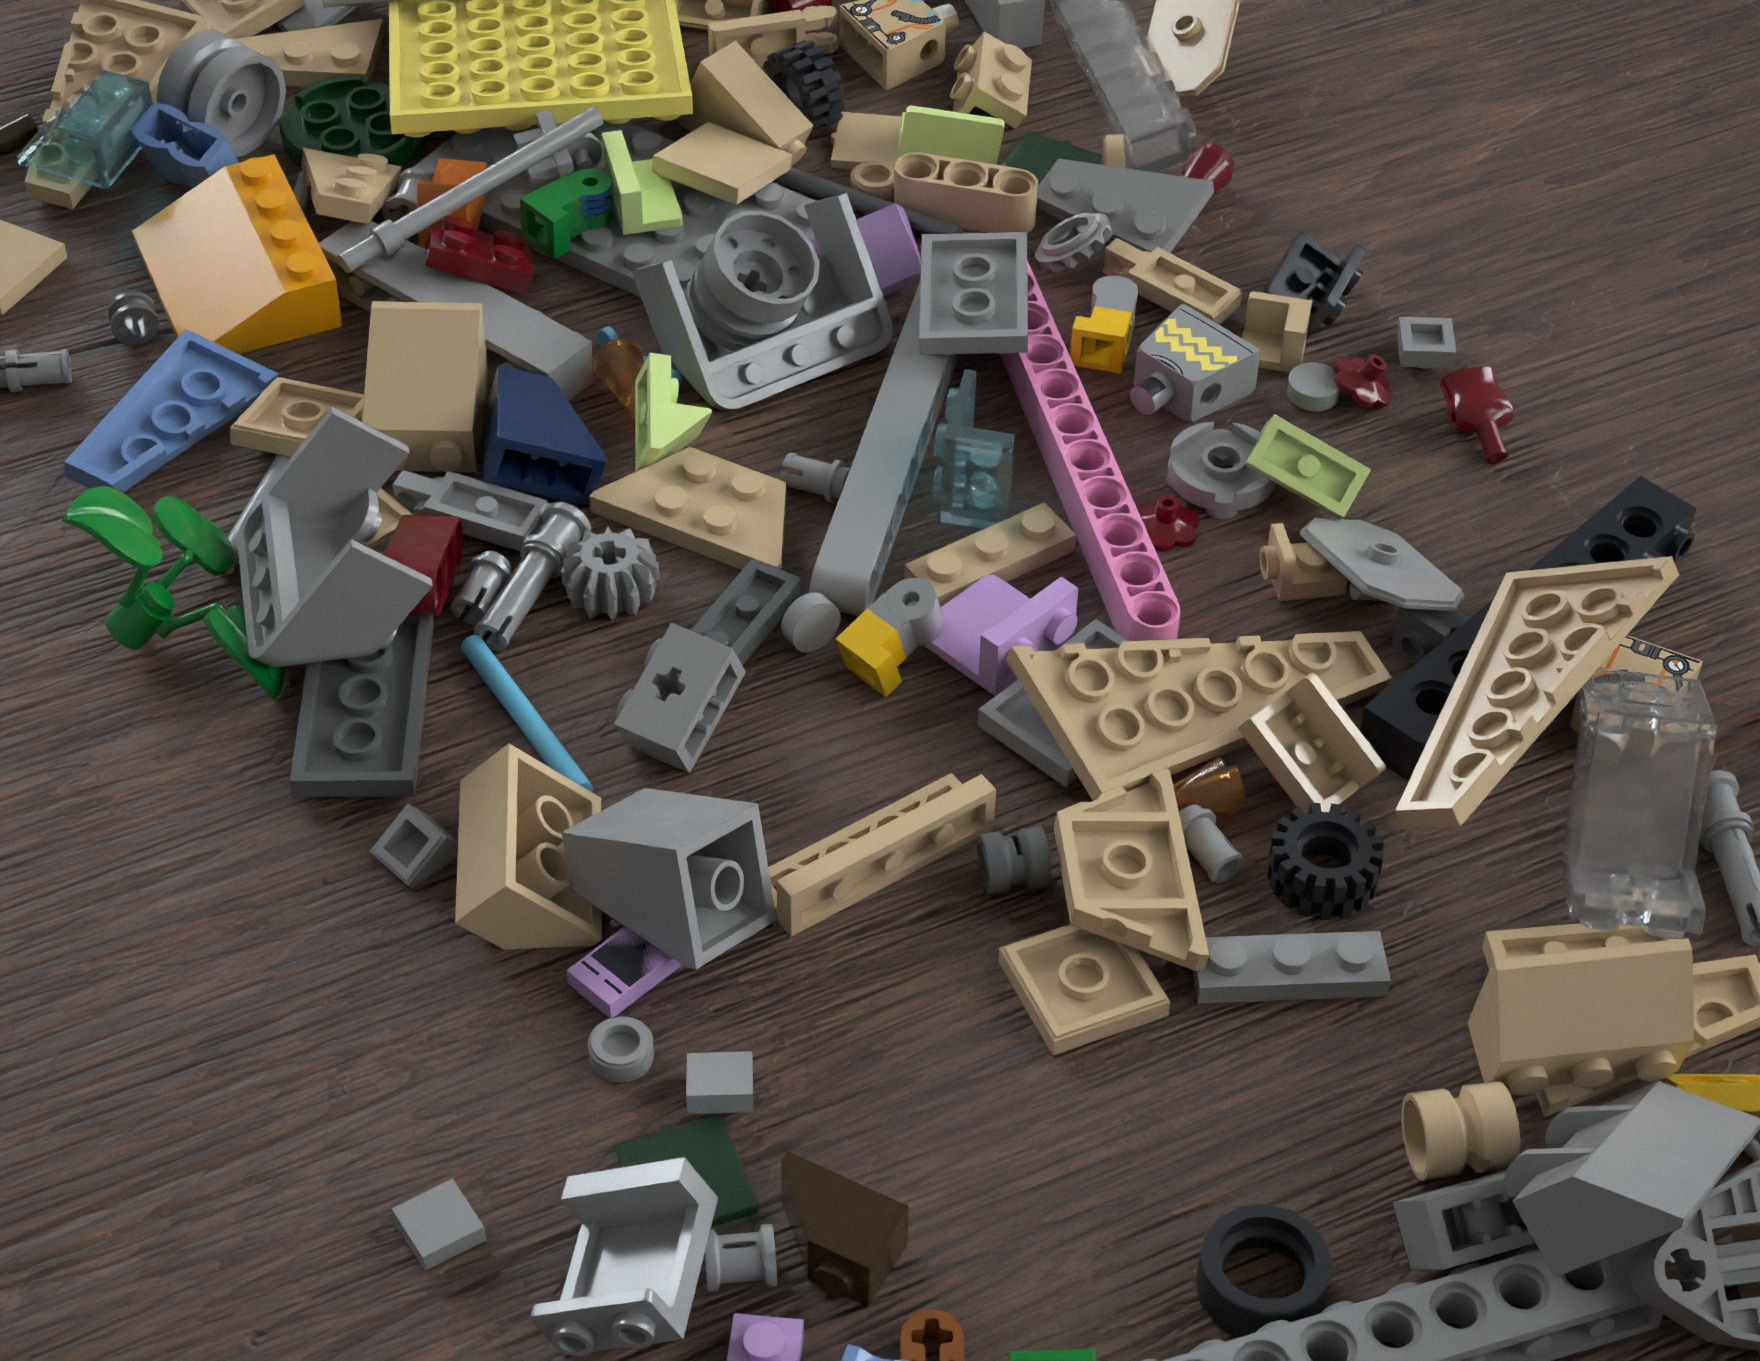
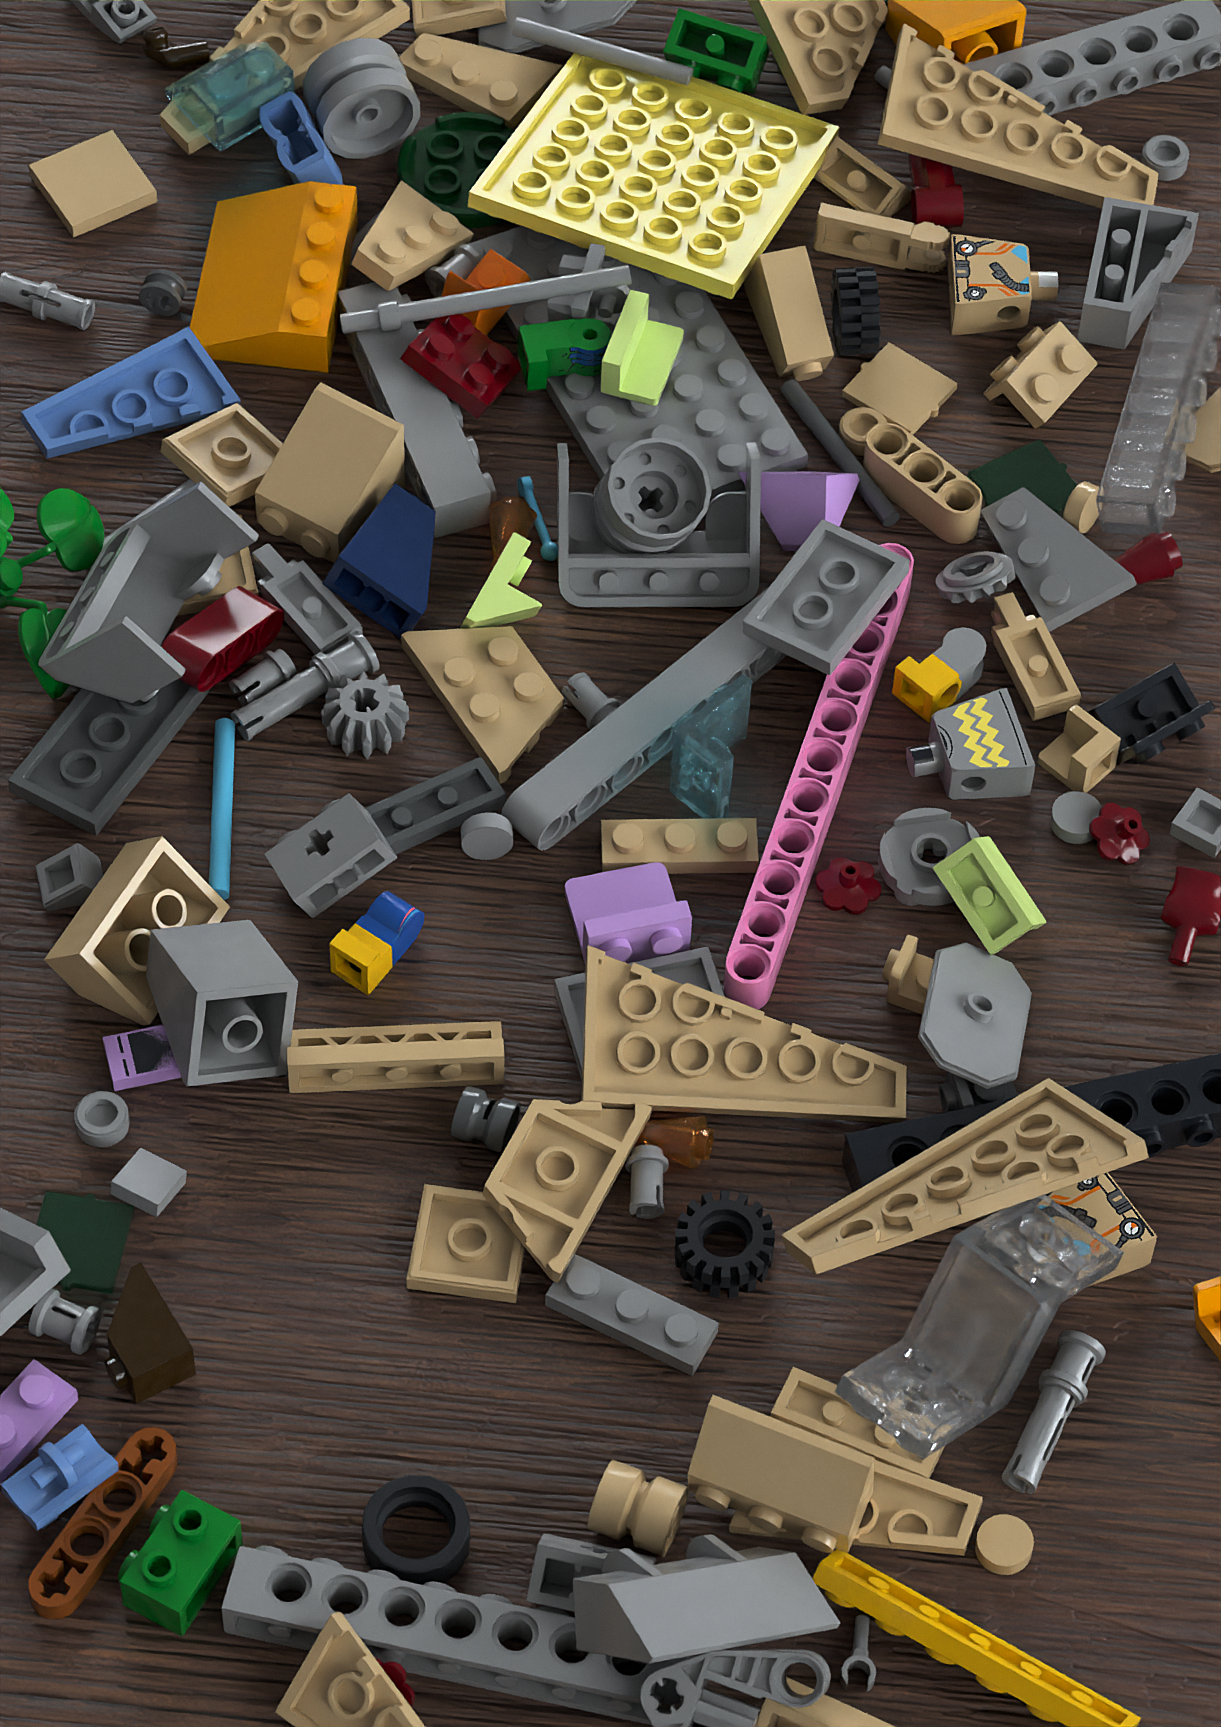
camera: 30 degrees right, 10 degrees up
tan tile [652,122,792,205] -> none
leg [836,578,944,697] -> none
yellowish green panel [898,105,1005,165] -> none
tan bracket [1238,673,1386,815] -> none
none -> leg [329,891,425,996]

